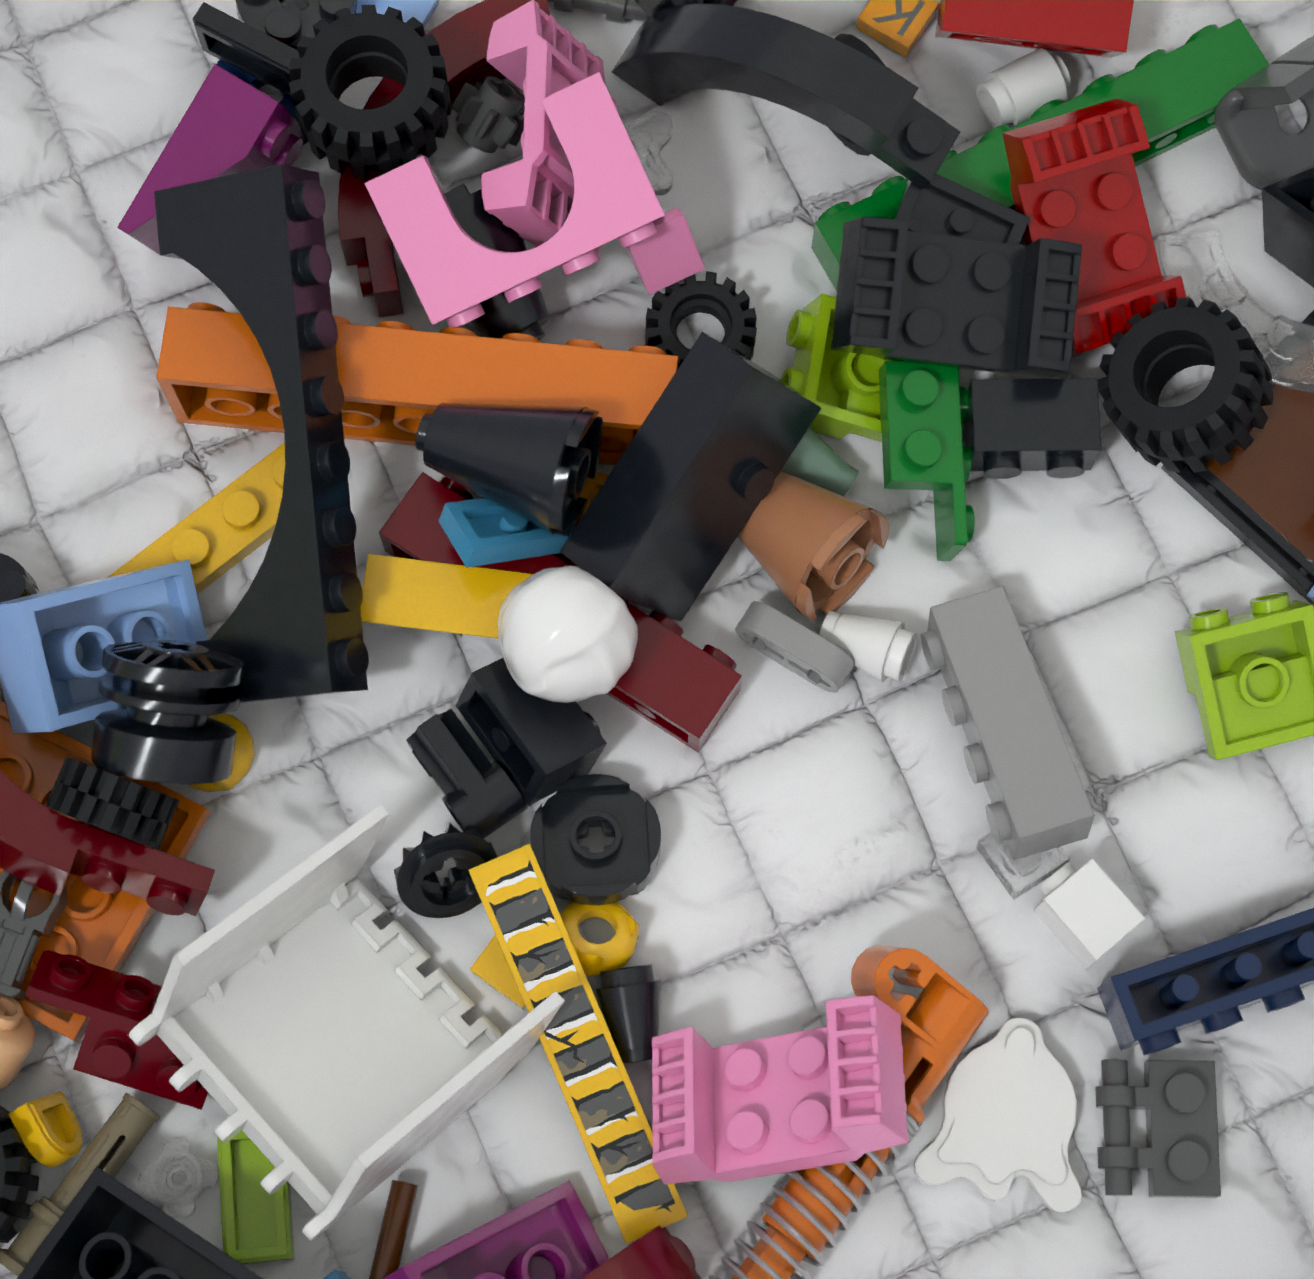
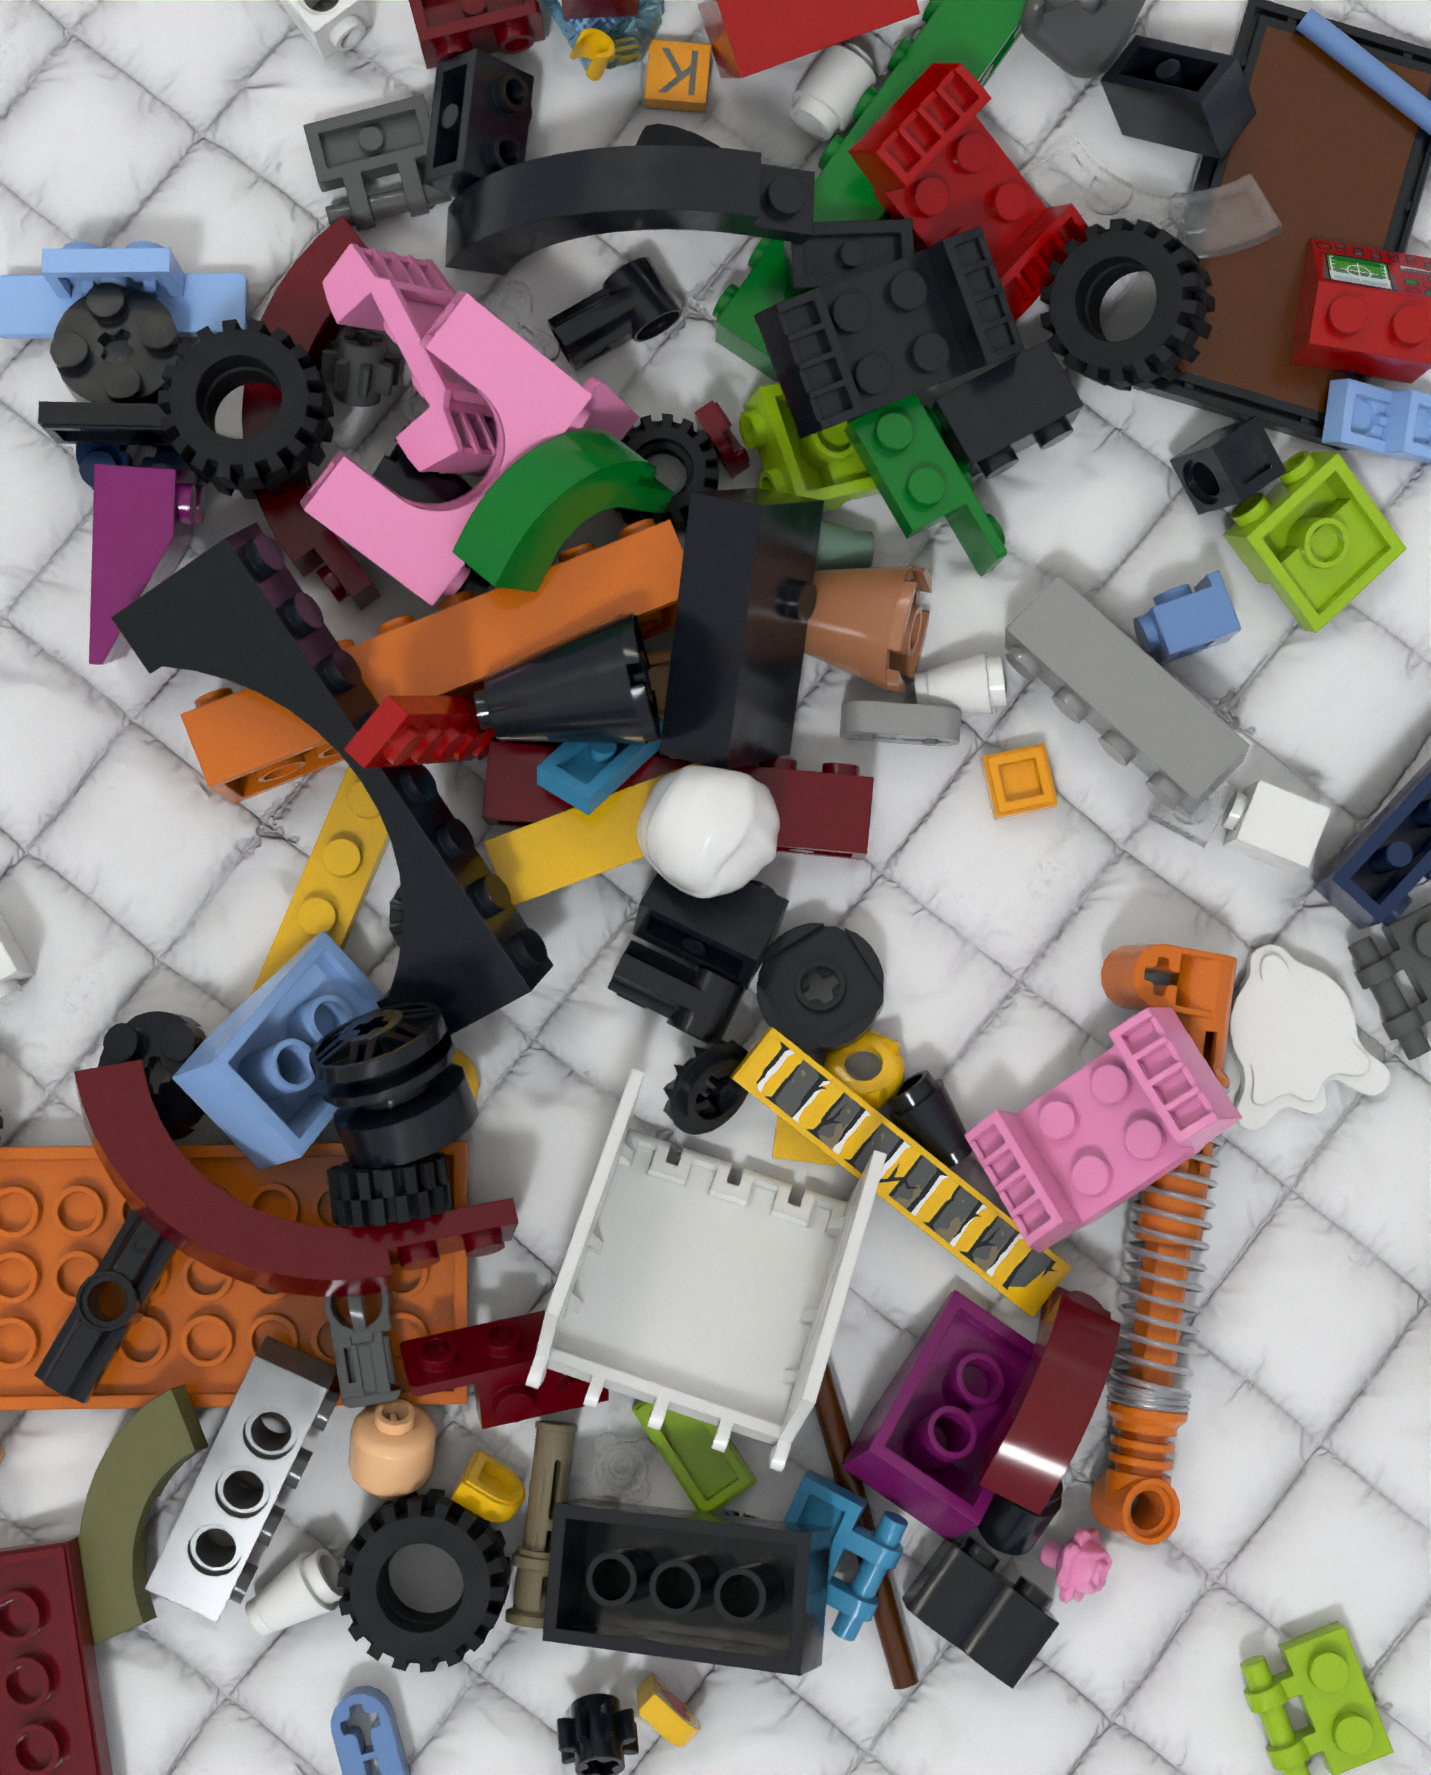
camera: 30 degrees left, 10 degrees up
none -> red plate [344,695,500,769]
none -> green arch [452,428,674,592]
none -> black piece [548,257,682,371]
none -> dark red tile [694,400,750,478]
none -> light orange tile [980,743,1058,820]
none -> medium blue brick [1133,570,1242,666]
none -> black brick [1169,416,1287,515]

